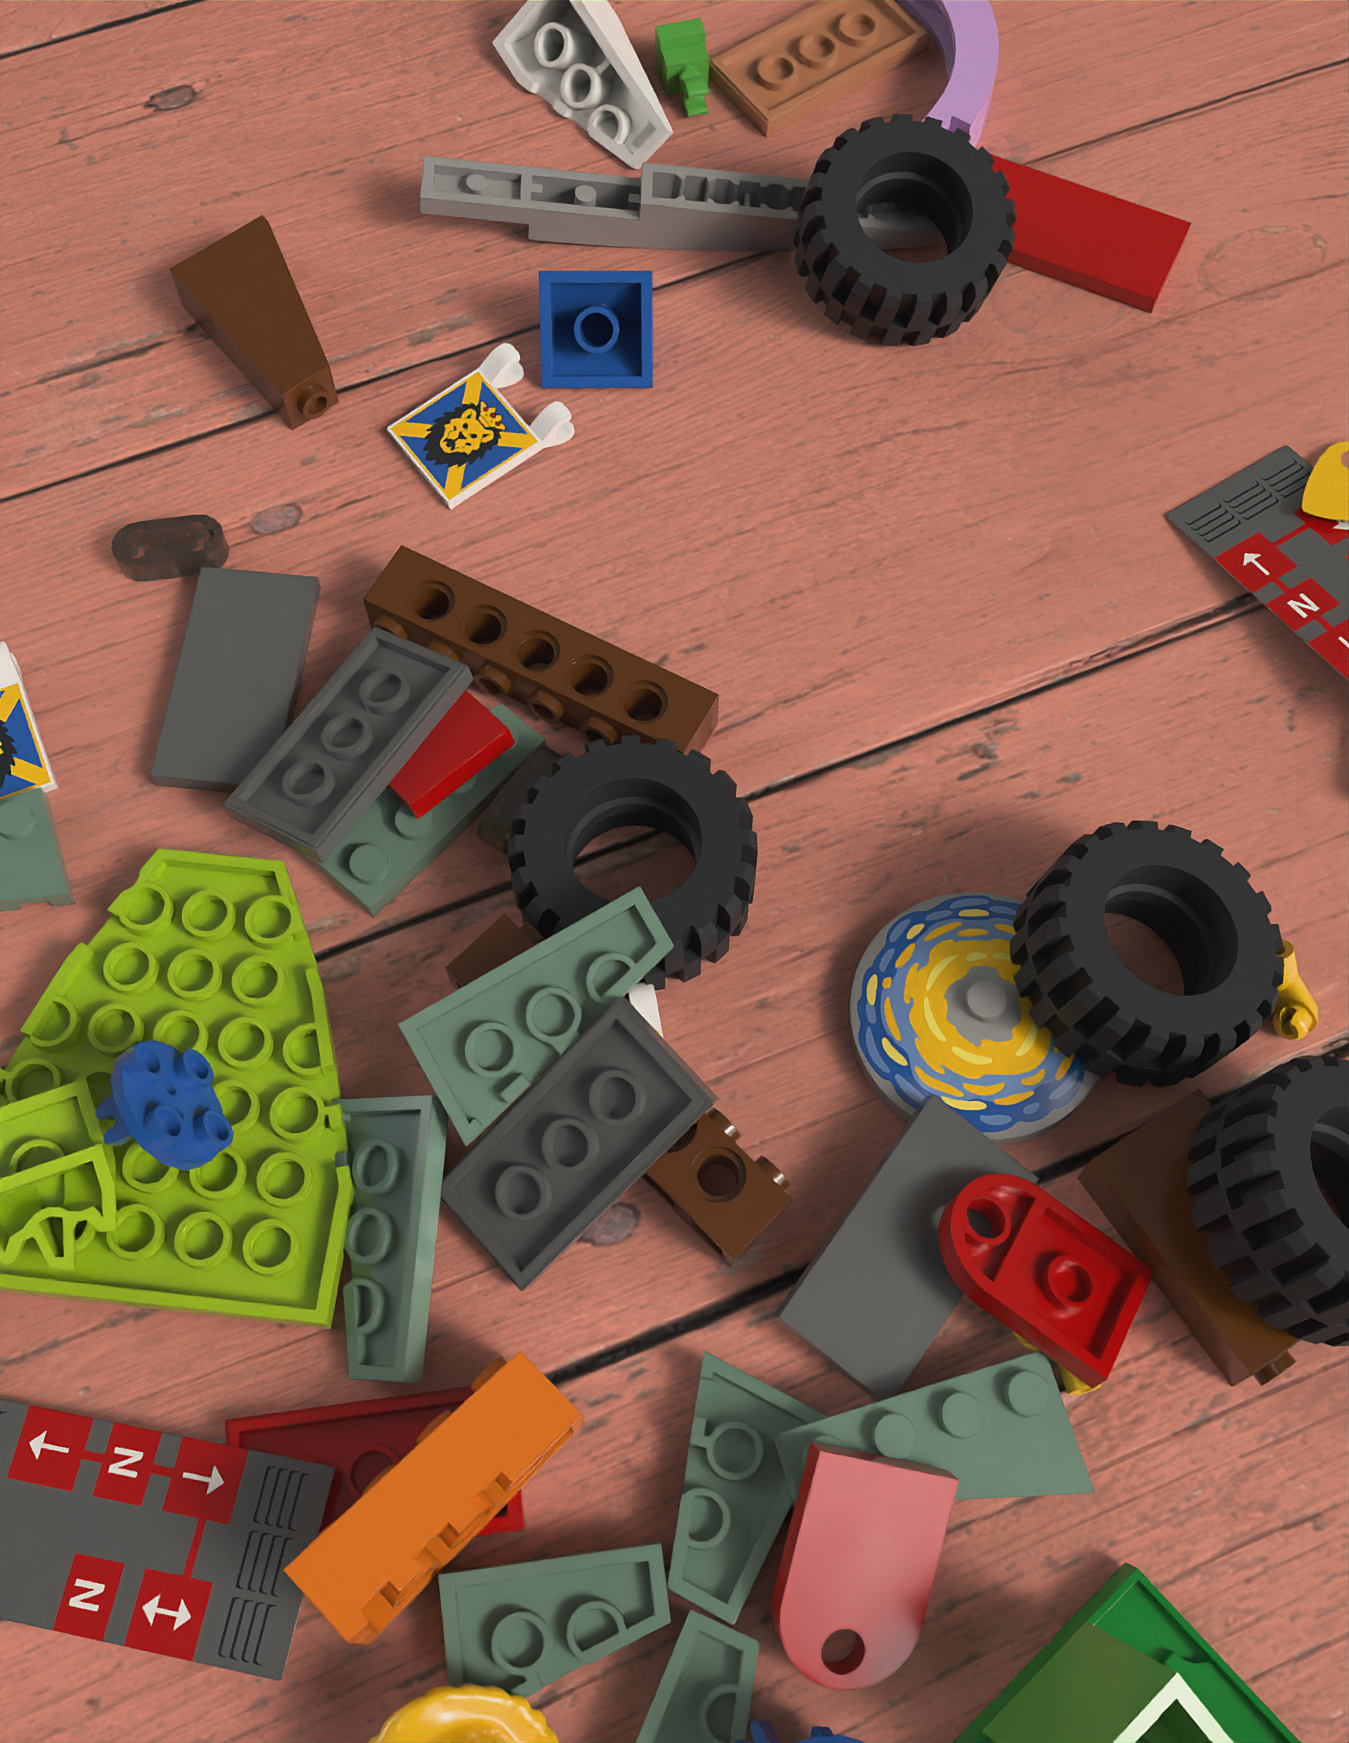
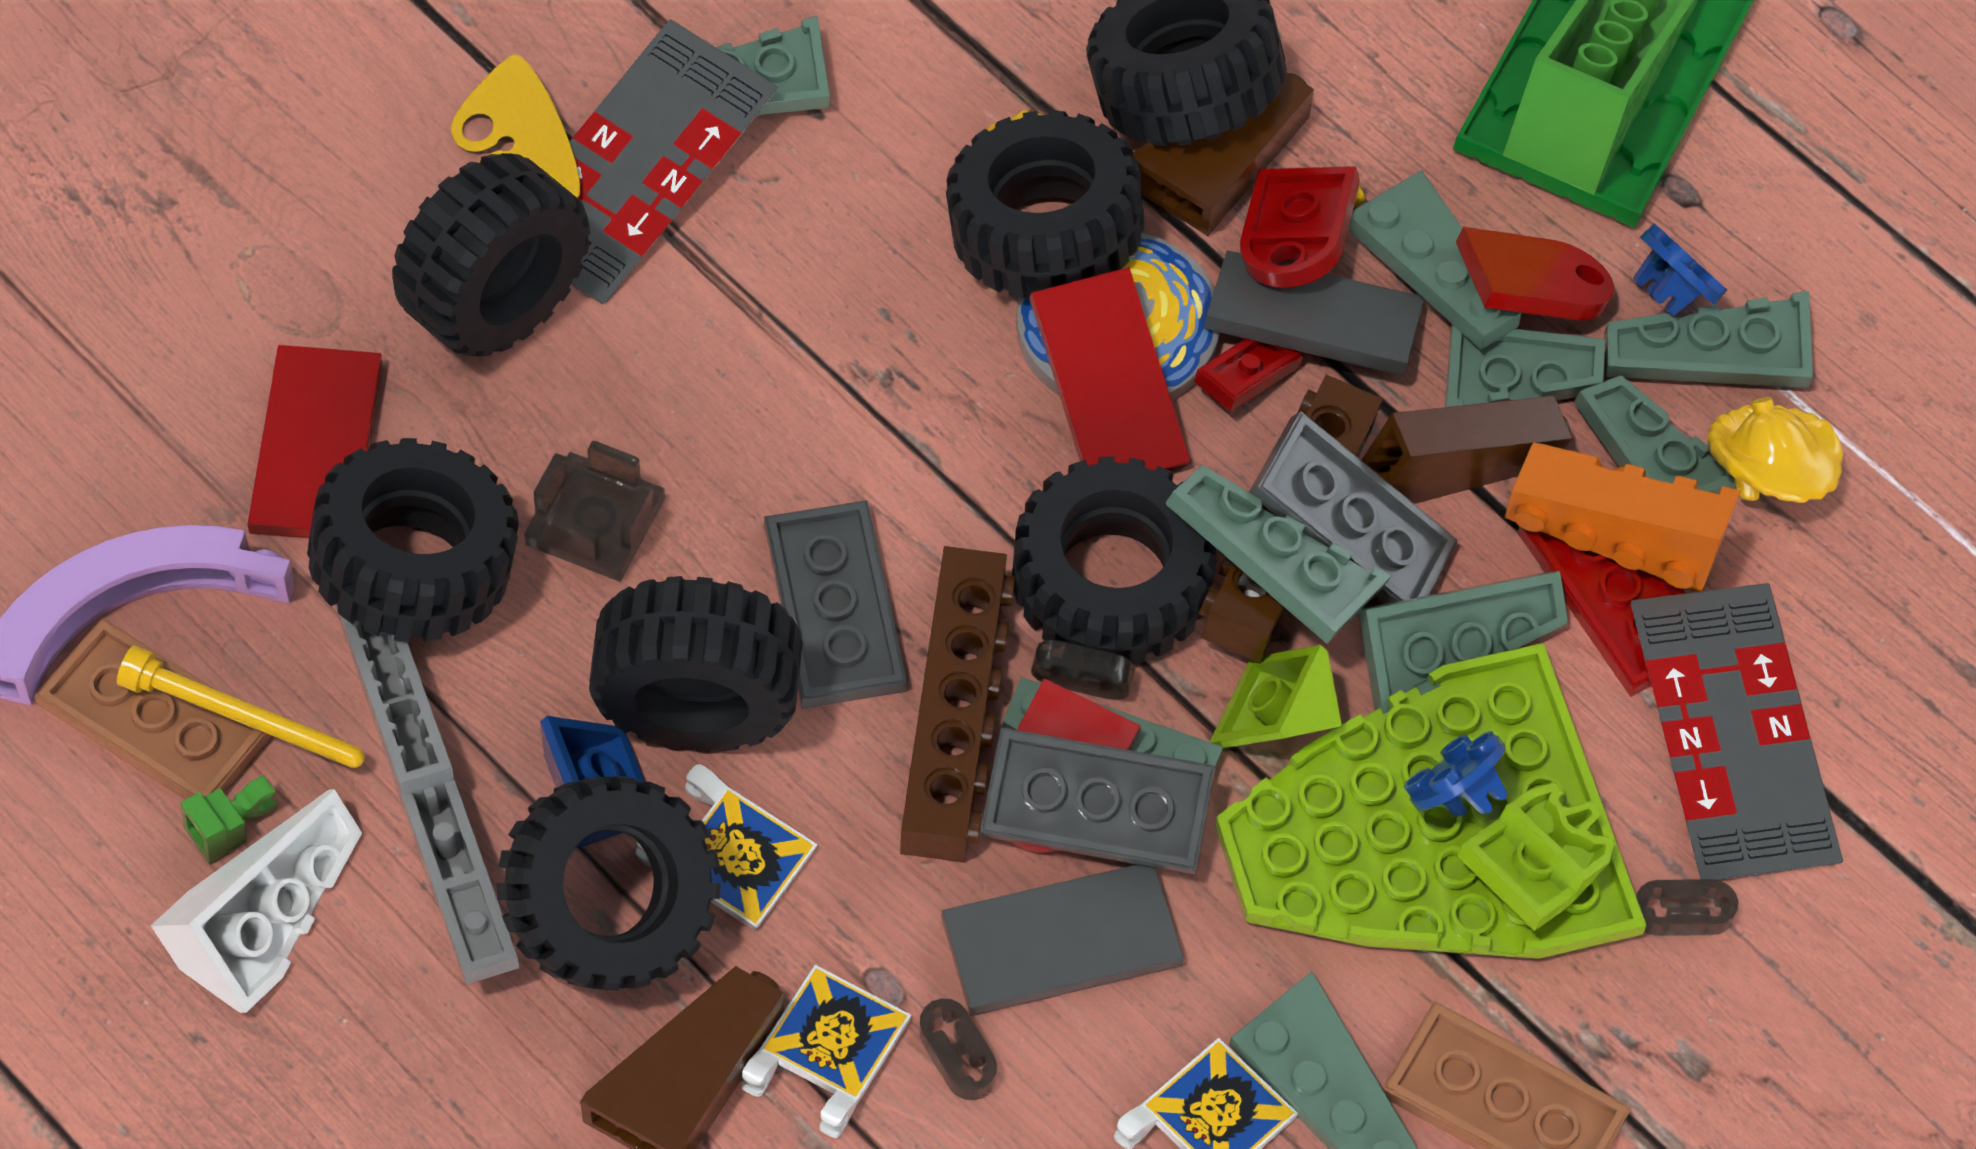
camera: 115 degrees left, 5 degrees down
none -> yellow piece [117,645,365,768]
none -> black tyre [392,153,590,357]
none -> black tyre [497,776,721,991]
none -> clear smoke panel [524,440,665,582]
none -> black tyre [589,576,803,752]
none -> flag [741,965,911,1138]
none -> dark grey tile [764,500,907,709]
none -> red tile [1029,267,1190,471]
none -> red plate [1194,338,1303,412]
none -> lime slope [1210,645,1342,748]
none -> reddish brown slope [1361,396,1573,504]

